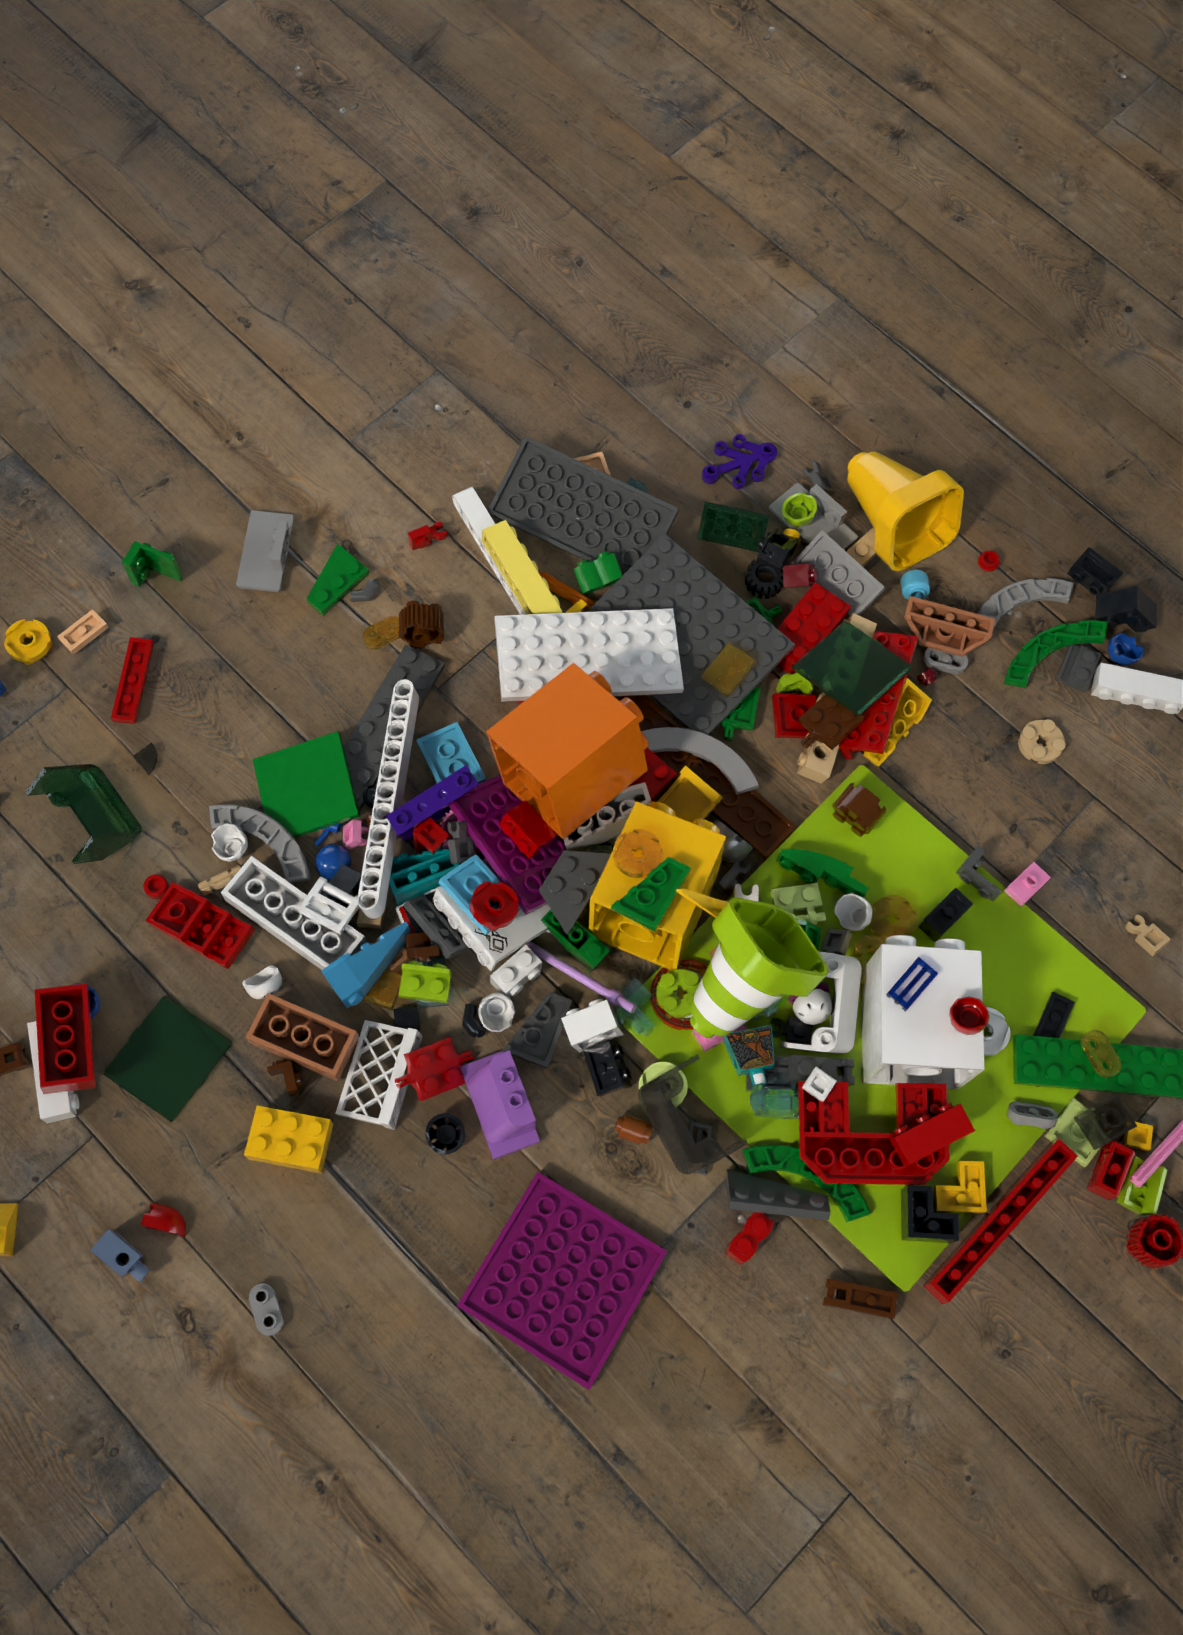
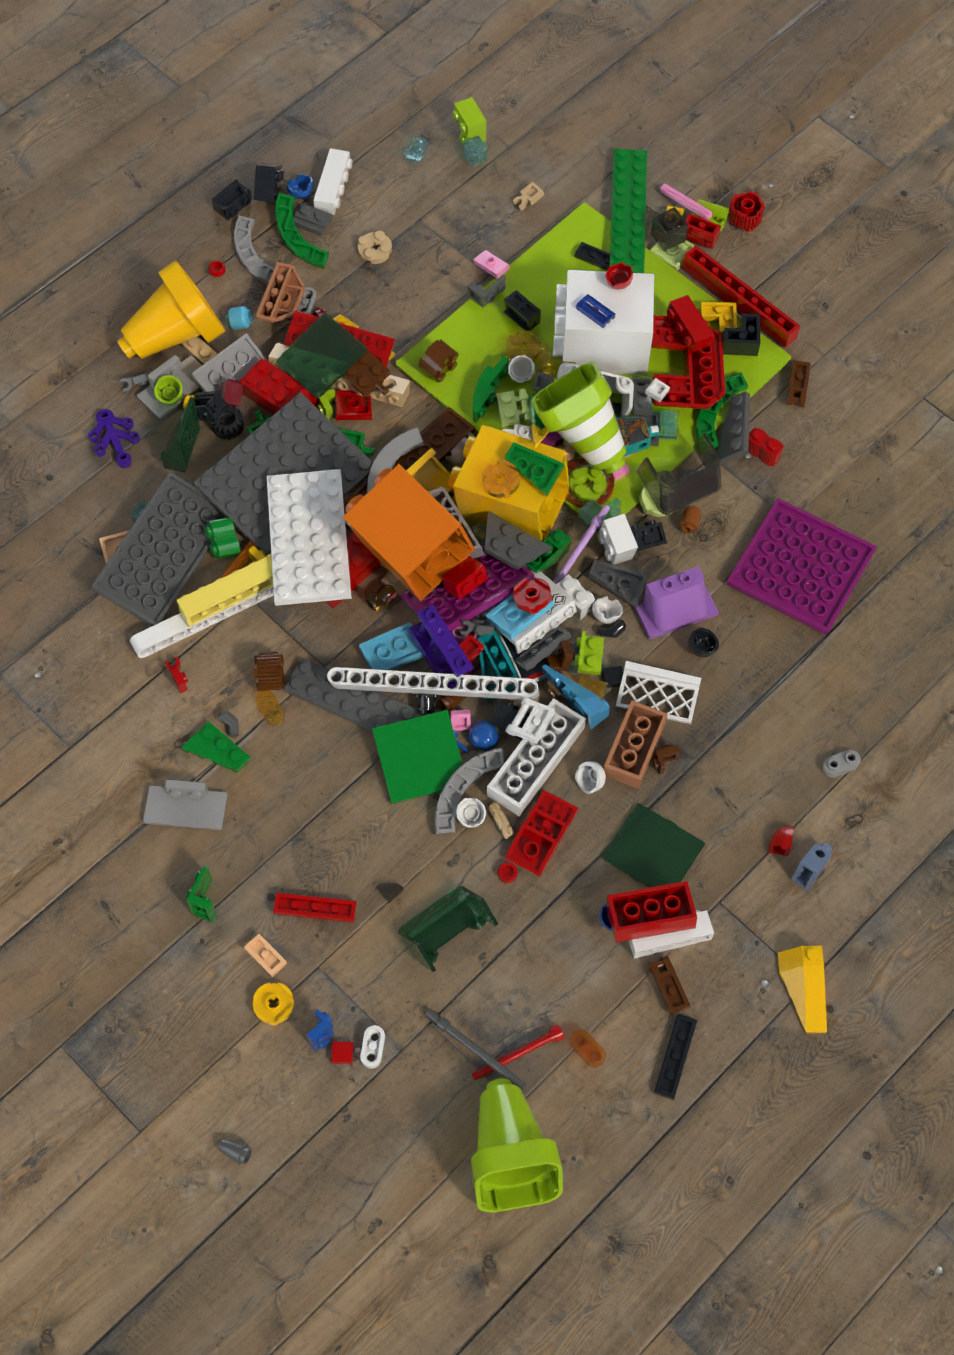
camera: 85 degrees left, 5 degrees down
yellow brick [244,1106,334,1174] -> none
red plate [395,1037,473,1101] -> none
clear yellow plate [701,642,755,698] -> none
light grey plate [1007,1102,1058,1129] -> none
clear yellow plate [1081,1030,1121,1078] -> none

